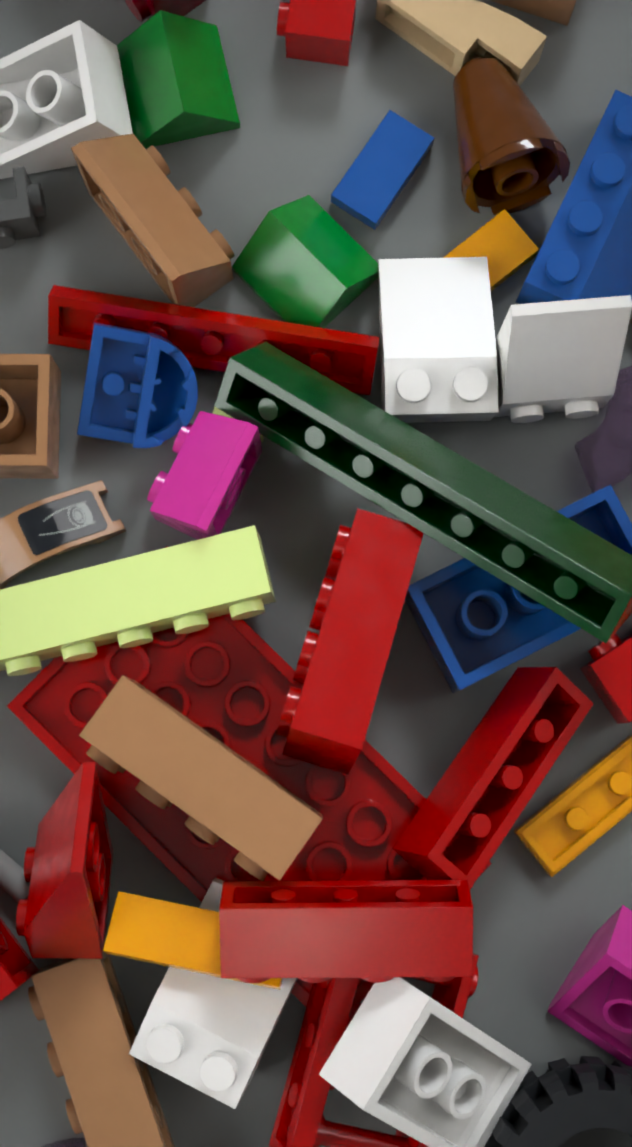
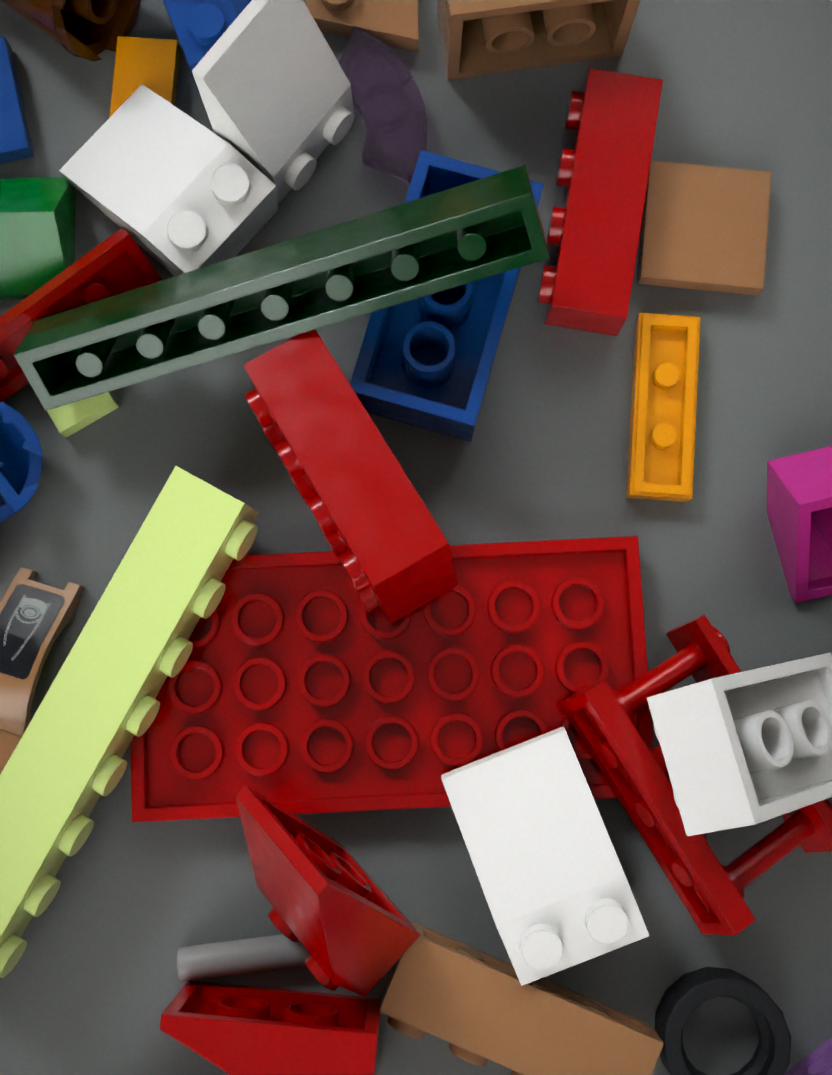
camera: 45 degrees left, 0 degrees up
medium nougat brick [79,675,323,881] -> none
light orange tile [103,891,283,990] -> none
dark pink slope [147,411,262,540] -> none
red brick [219,880,473,983] -> none
red brick [392,667,594,890] -> none

